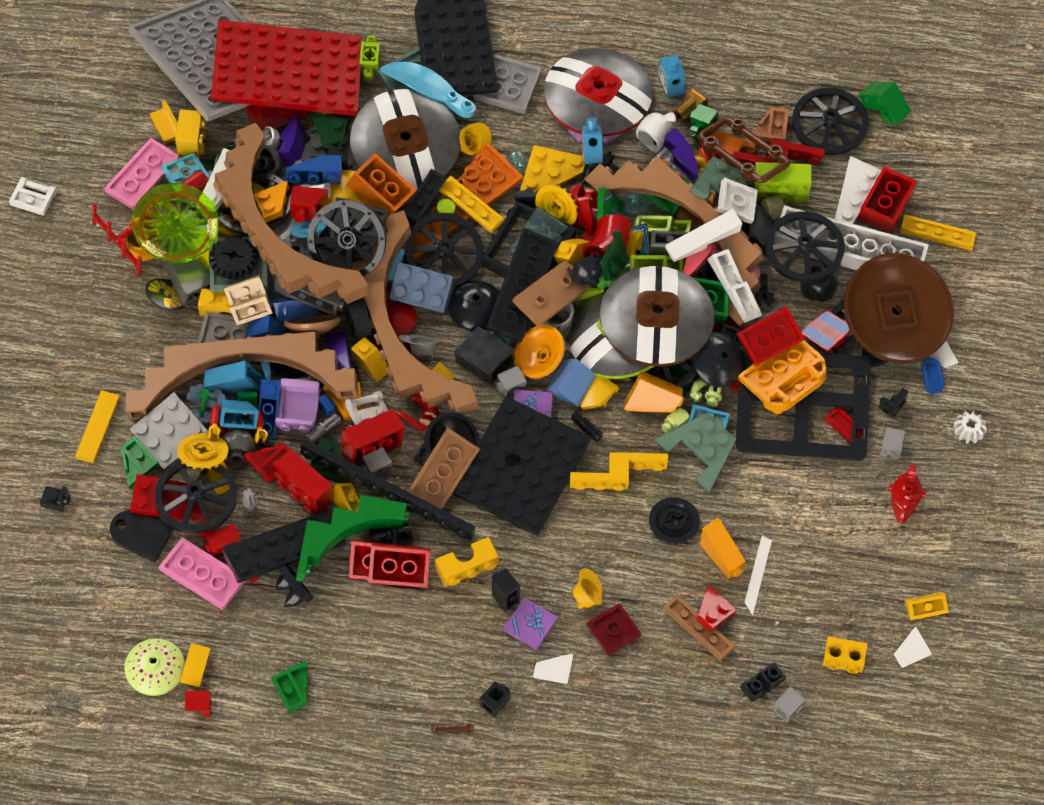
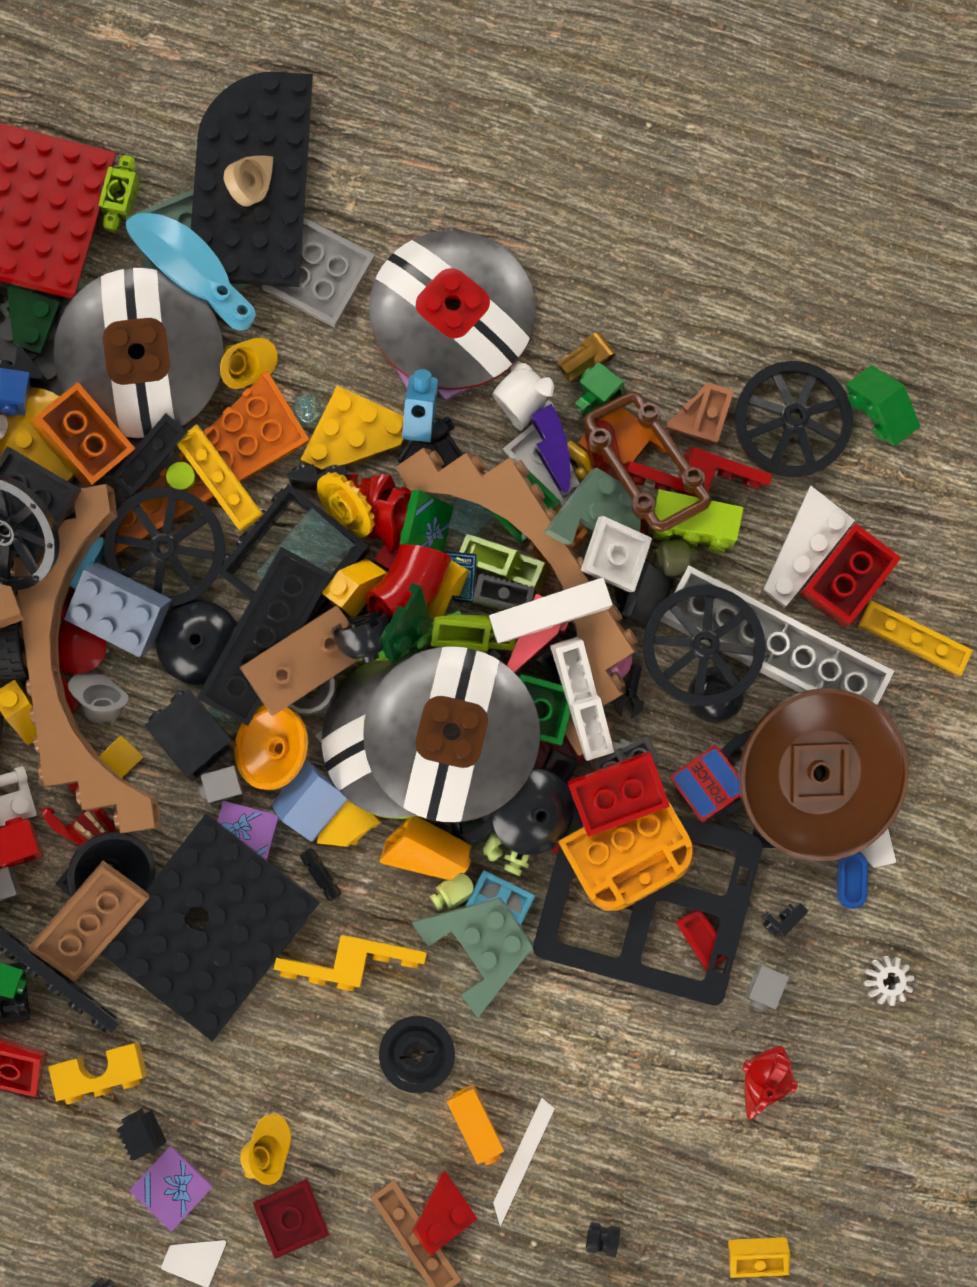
camera: 10 degrees right, 20 degrees up
dark azure torso [657,55,685,99] -> none
none -> tan piece [223,156,273,206]
none -> black wheel [586,1222,620,1257]

